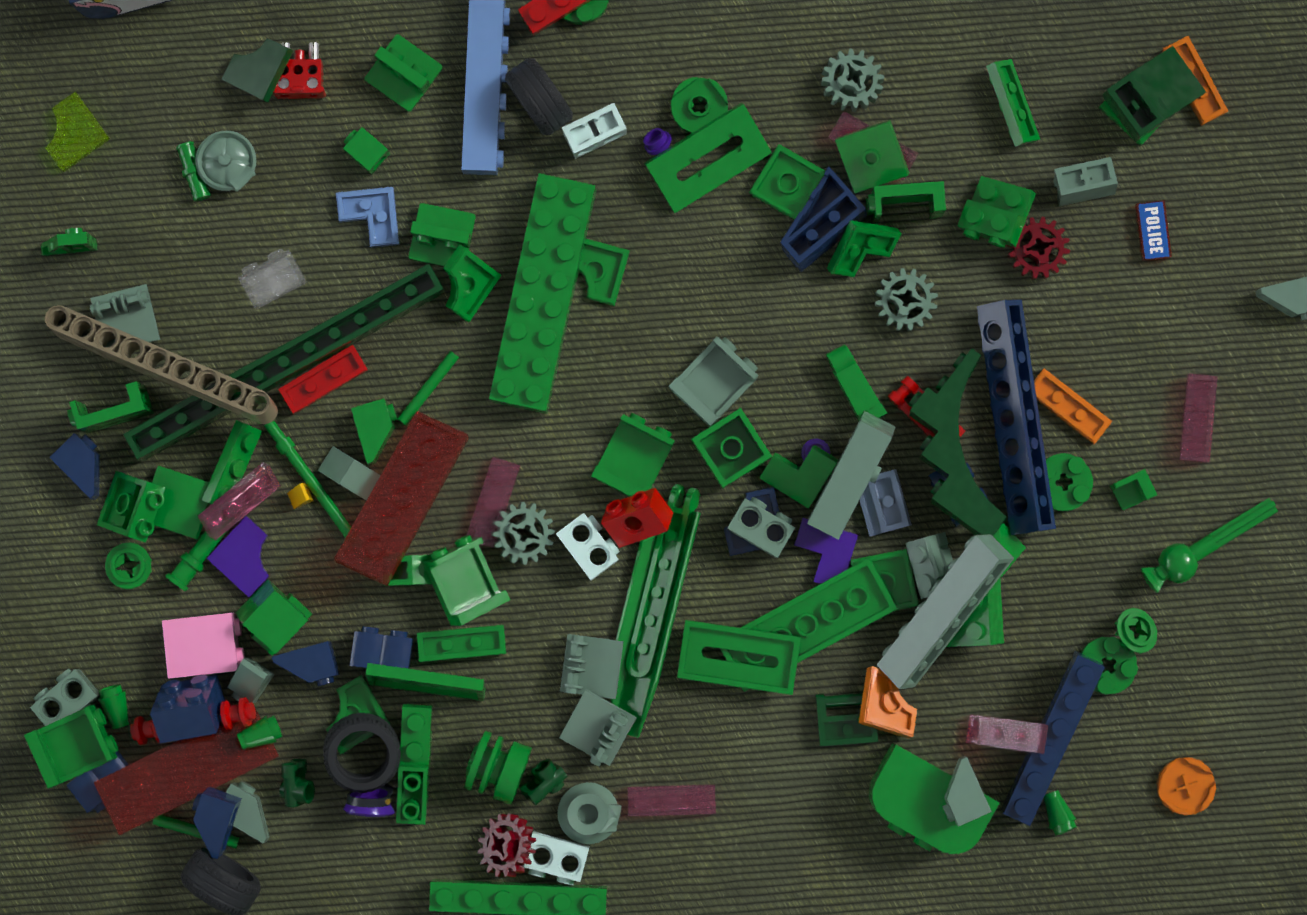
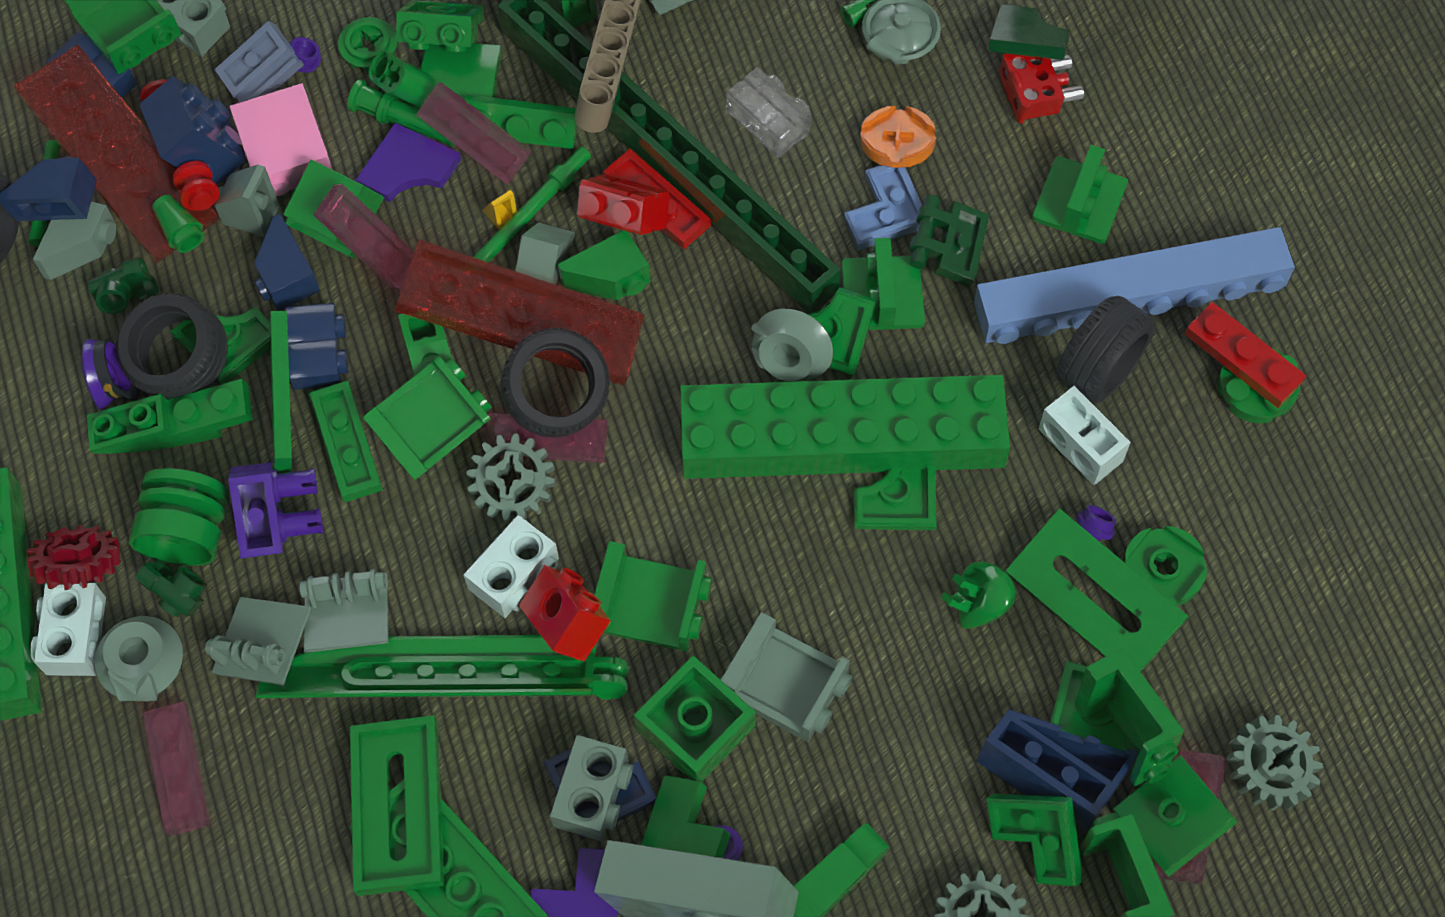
camera: 75 degrees right, 20 degrees down
green cone [97,684,129,729] -> none
green brick [343,127,390,175] -> none
green bar [397,351,459,425] -> none
none -> sand blue plate [214,21,304,103]
none -> dark purple brick [228,462,324,558]
none -> dark purple plate [289,37,321,73]
none -> clear pink plate [314,184,422,290]
none -> green beam [368,50,435,108]
none -> black tyre [500,328,610,438]
none -> red brick [577,174,670,235]
none -> sand green piece [751,309,833,381]
none -> orange tile [860,106,936,168]
none -> dark green plate [909,195,989,287]
none -> green piece [941,561,1016,629]
none -> green panel [1074,648,1184,786]

